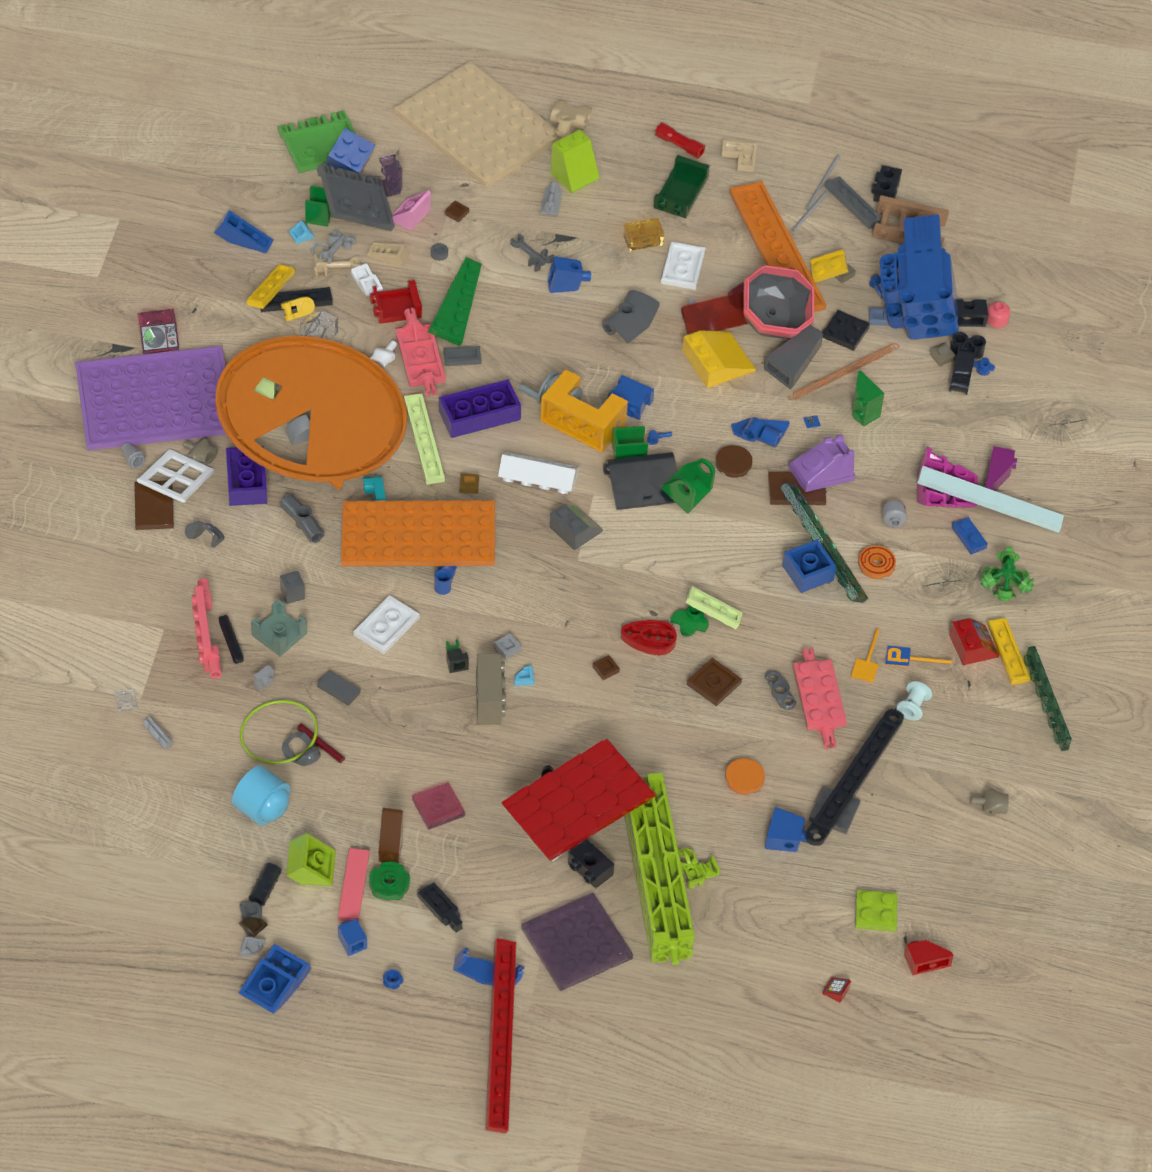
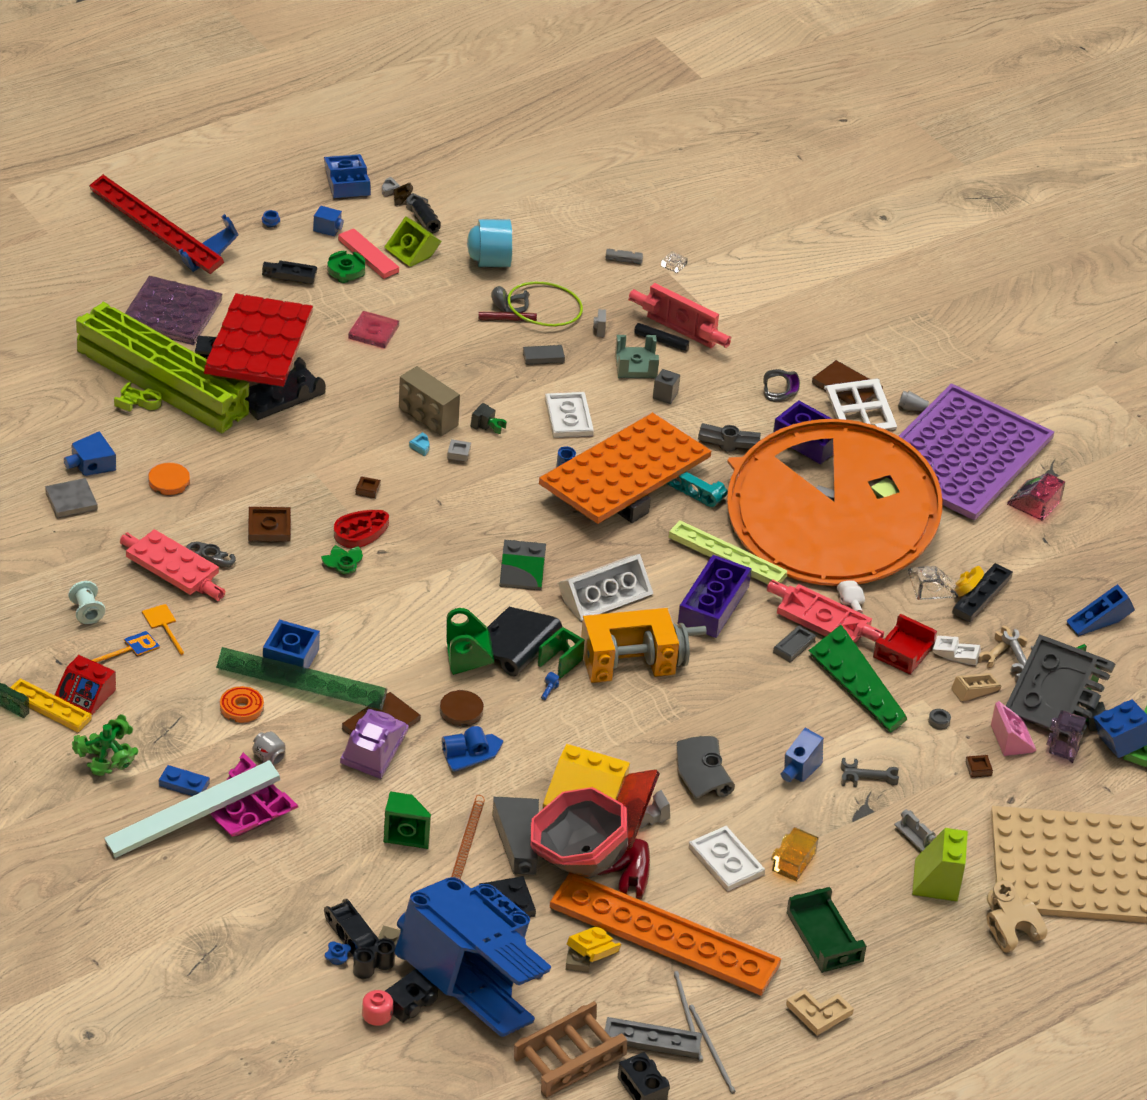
camera: 135 degrees right, 10 degrees down
yellow tile [246,264,295,309] -> none
reddish brown slope [379,807,403,863] -> none
pearl gold plate [459,473,479,494] -> none
blue hips [608,375,654,420] -> none
red axle [655,122,706,159] -> none
yellowish green plate [685,586,743,629] -> none
blue sticker [803,415,821,428] -> none
black plate [805,708,904,846] -> none
magenta slope [985,446,1018,491] -> none

